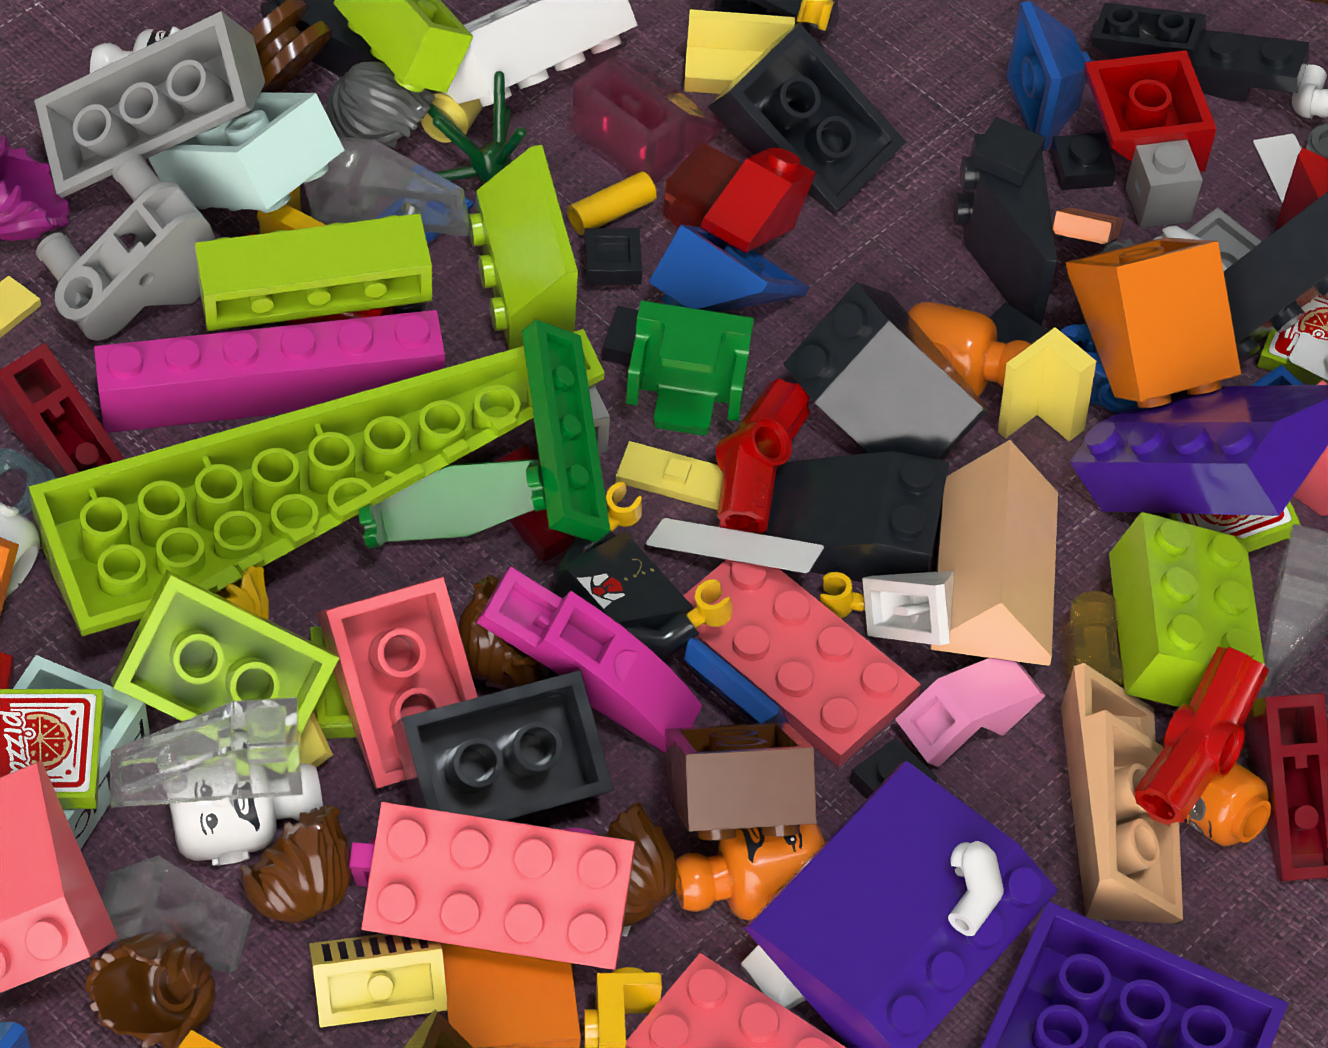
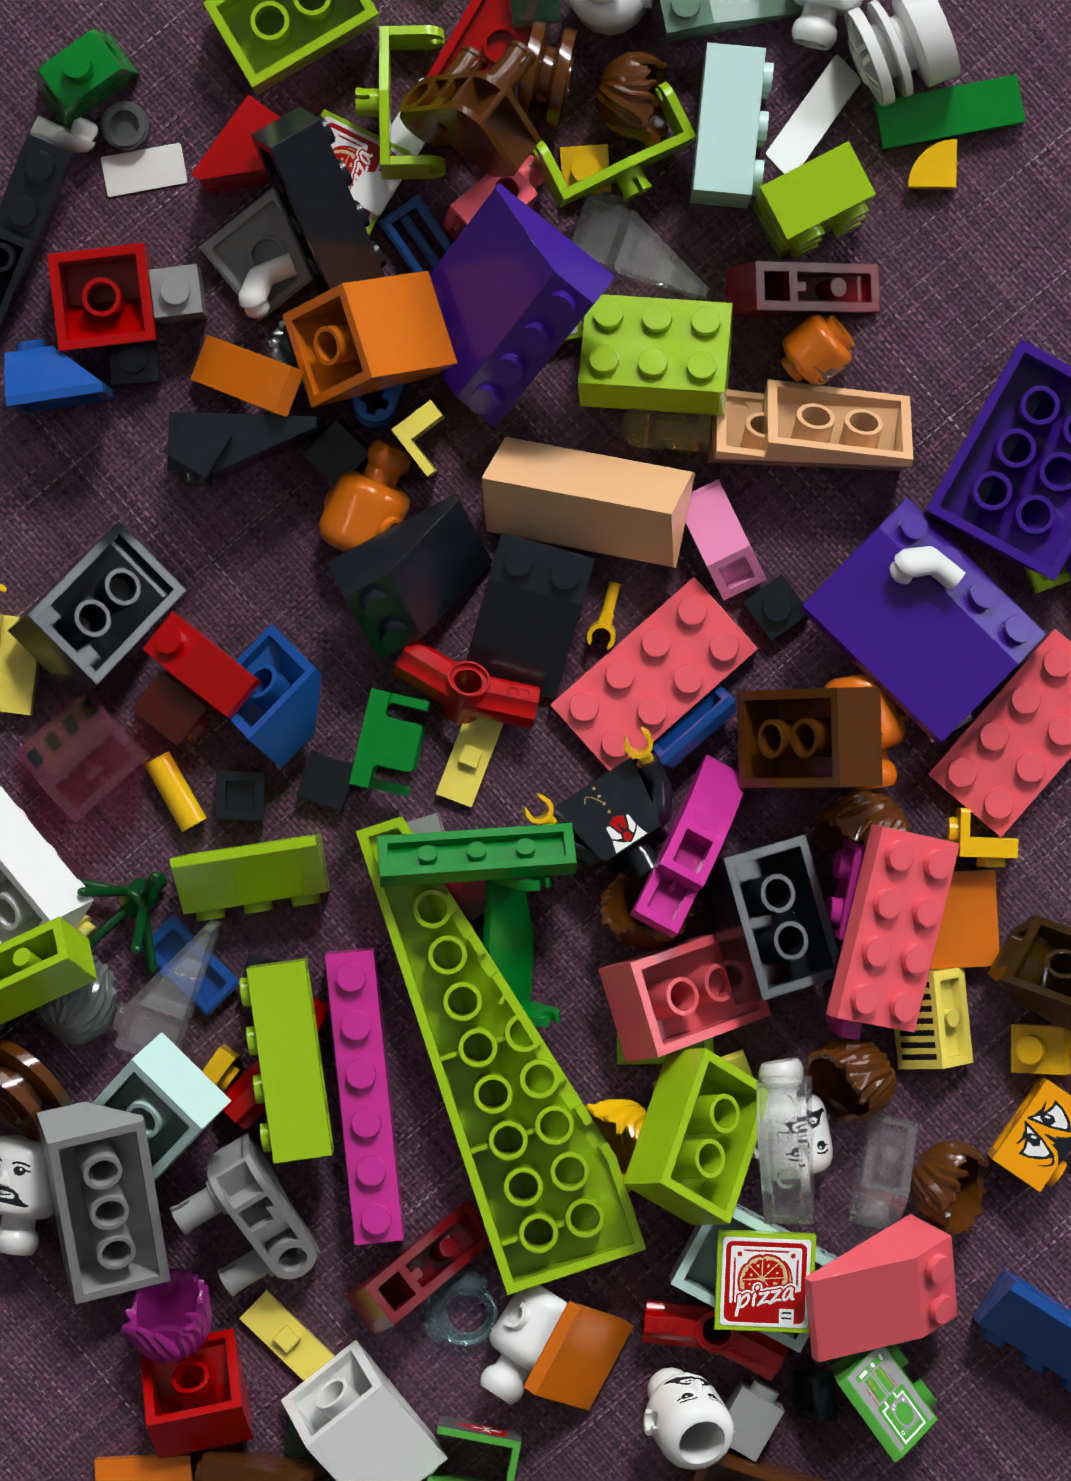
camera: 80 degrees left, 35 degrees up
white sticker [646,518,824,573] -> none
white slope [862,571,954,645] -> none
red piece [1134,646,1269,826] -> none

